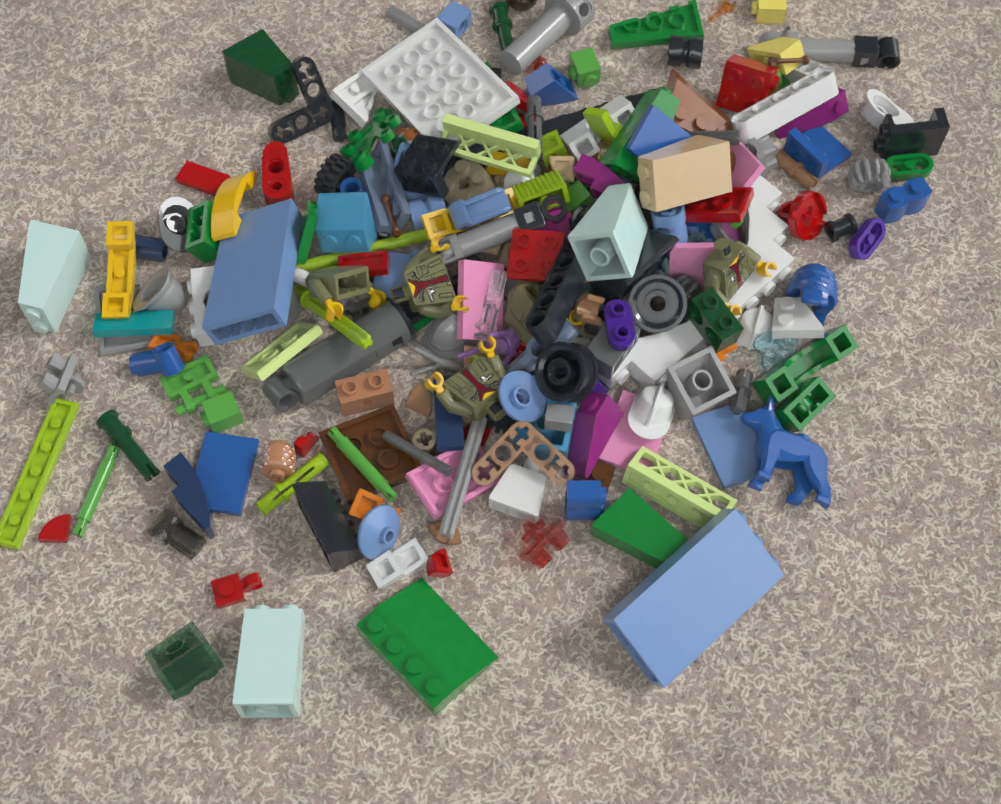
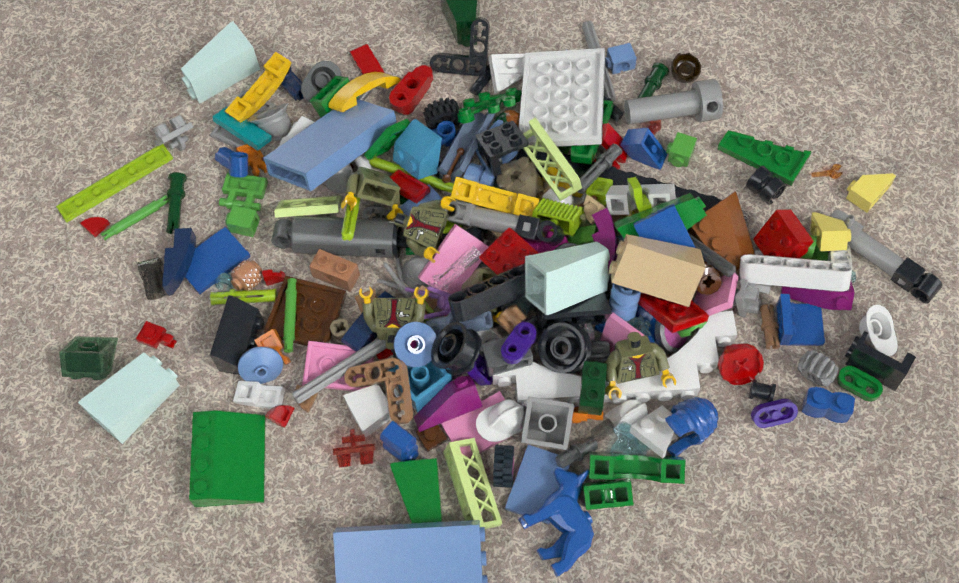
camera: 45 degrees right, 0 degrees up
flat silver bar [382,430,453,477] -> none
medium blue animal [448,187,511,230] -> none
light grey slope [544,403,575,432] -> none
reddish brown hinge [768,55,810,67] -> none
none -> clear light blue hinge [215,273,232,290]
none -> black wheel [493,445,514,488]
none -> clear smoke tile [590,418,615,442]

